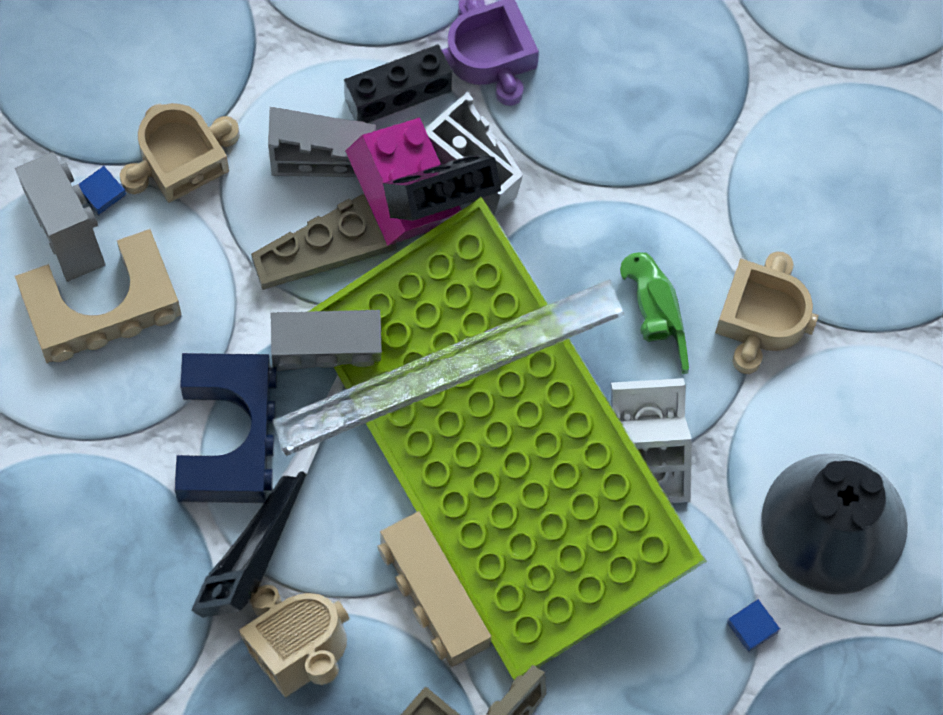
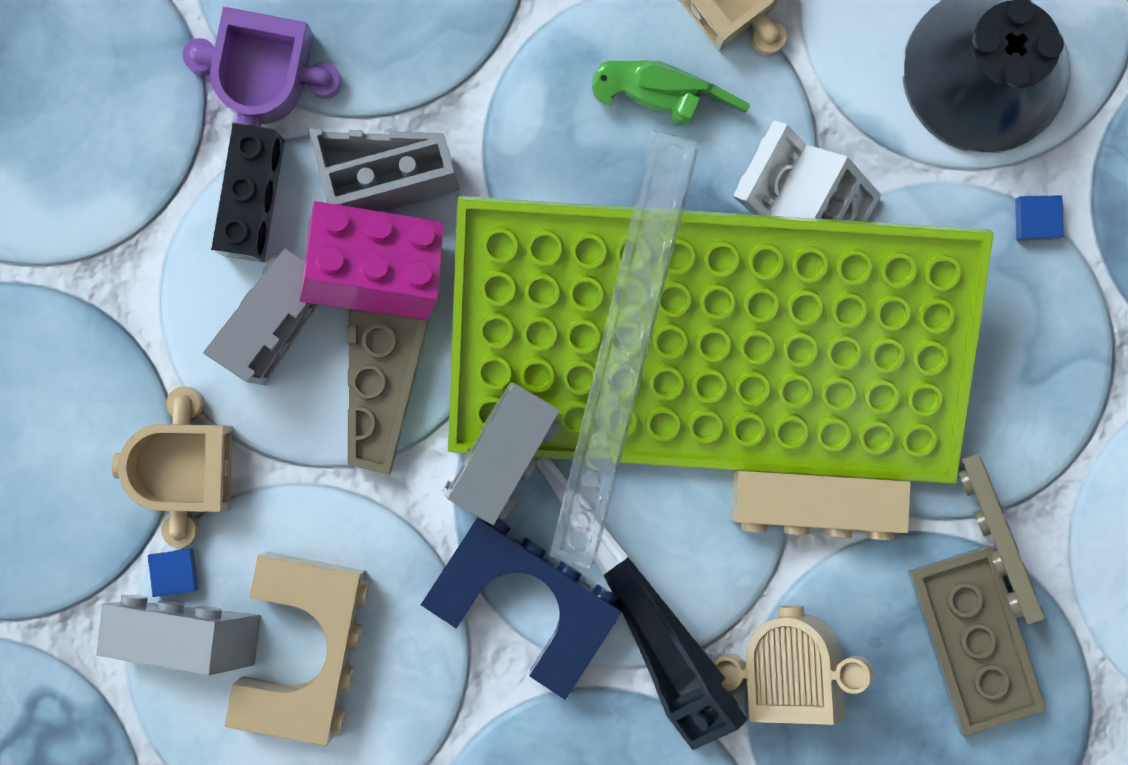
camera: 60 degrees left, 20 degrees up
black brick [383,155,501,221] -> none

